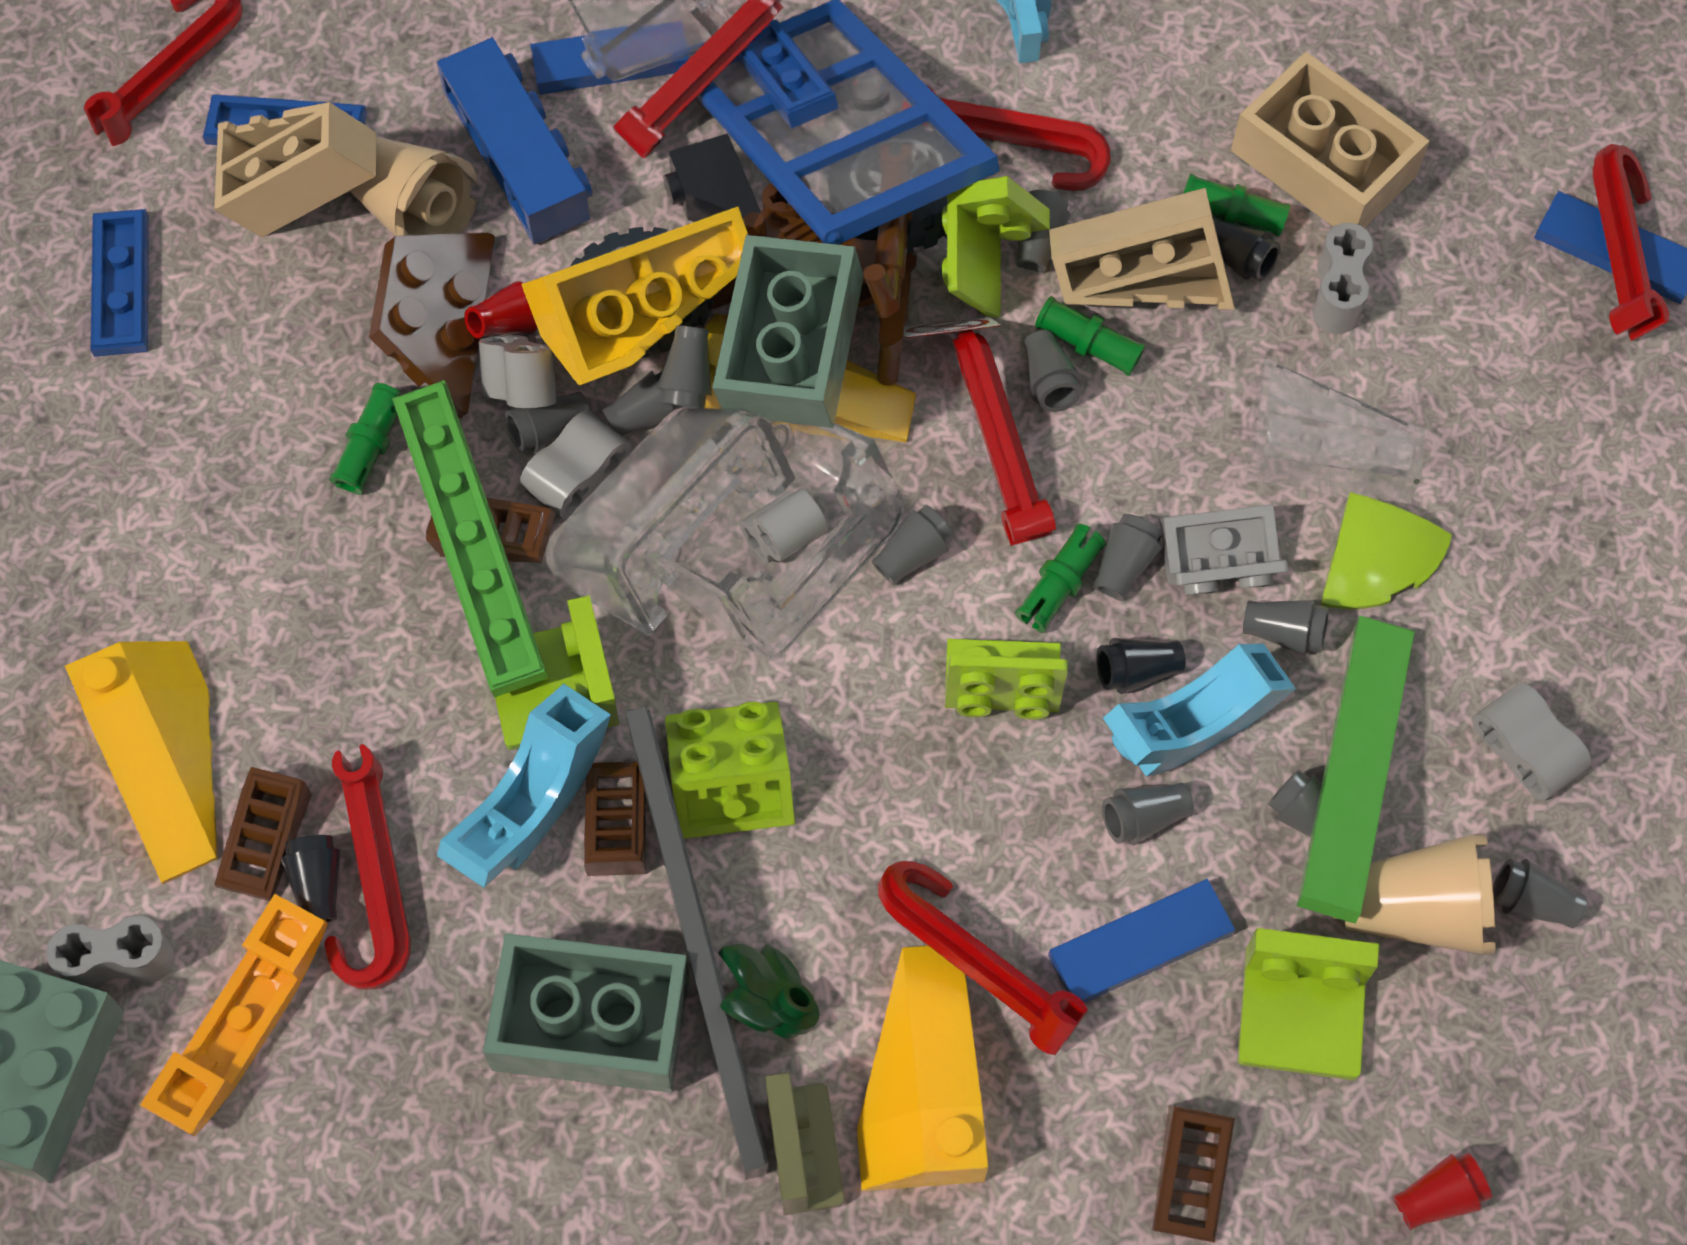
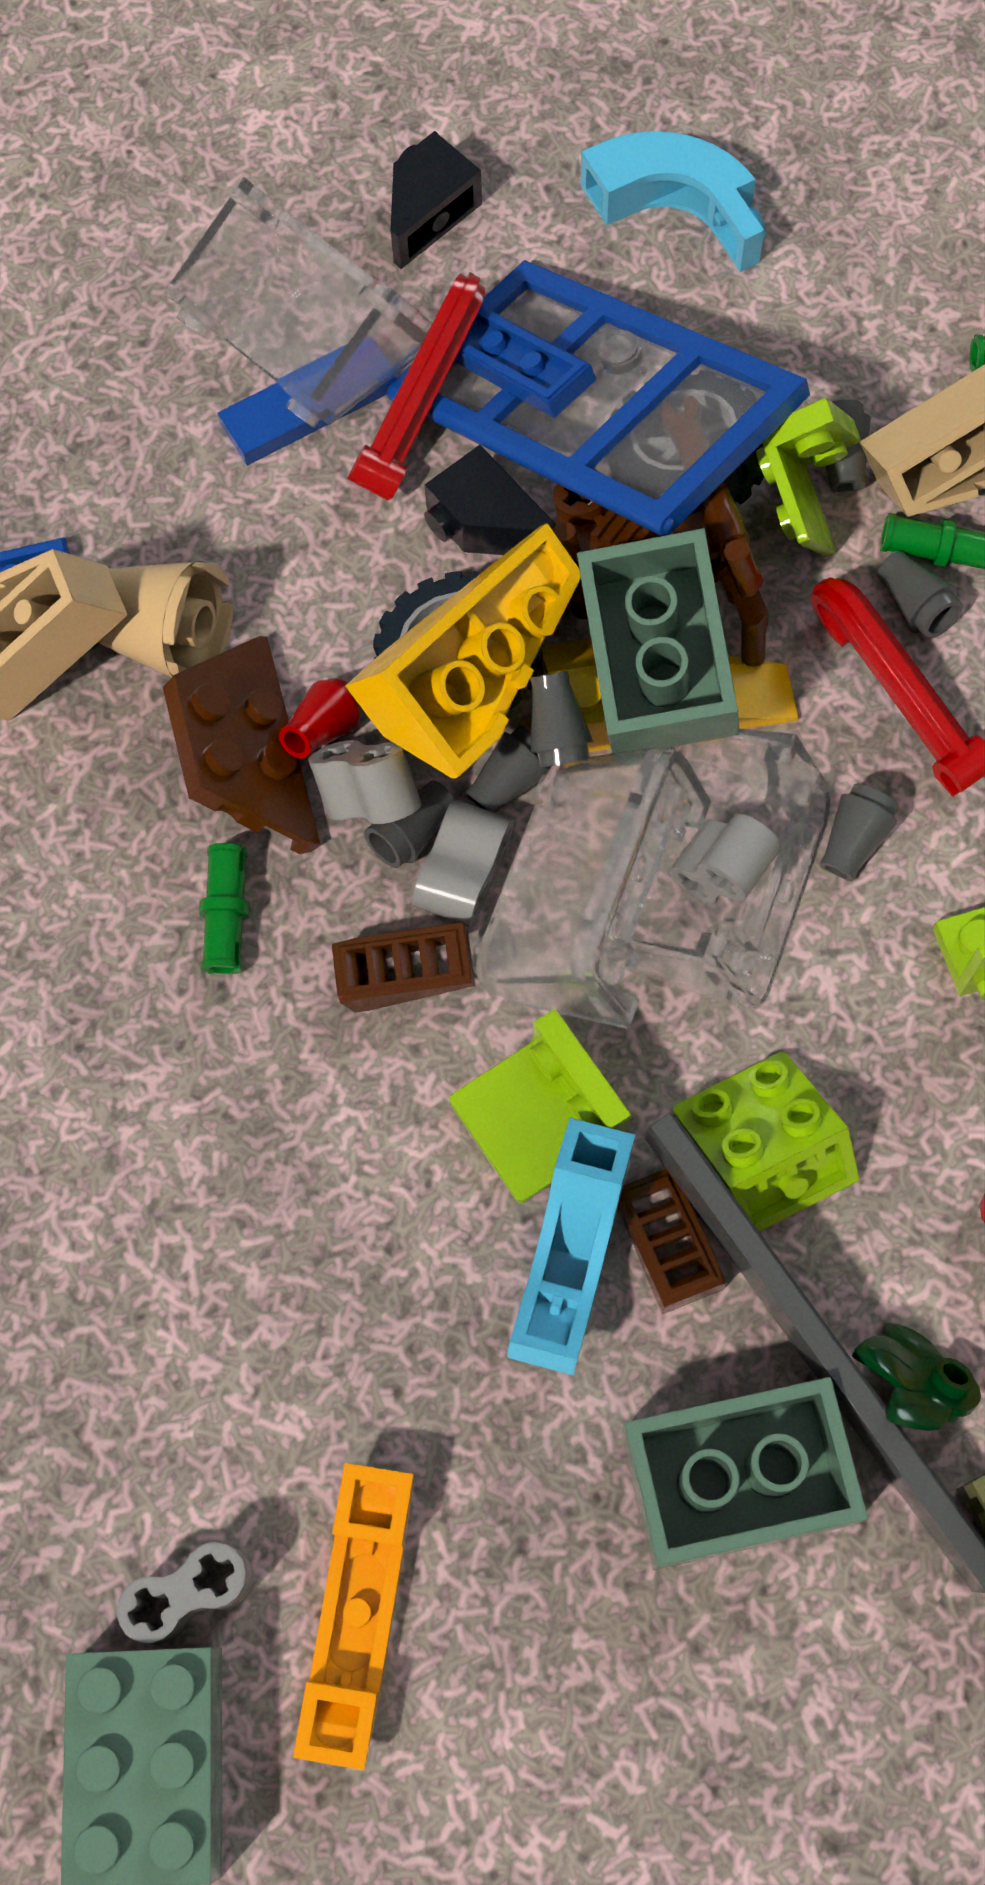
camera: 15 degrees left, 5 degrees up
yellow wedge [65,641,218,884] -> none
reddish brown slope [214,767,312,901] -> none
black cone [281,835,341,922] -> none
red piece [324,744,411,990] -> none
bright green tile [392,380,549,698] -> none
blue brick [436,37,593,245] -> none
red piece [903,85,1111,191] -> none
sticker [904,316,1001,338] -> none

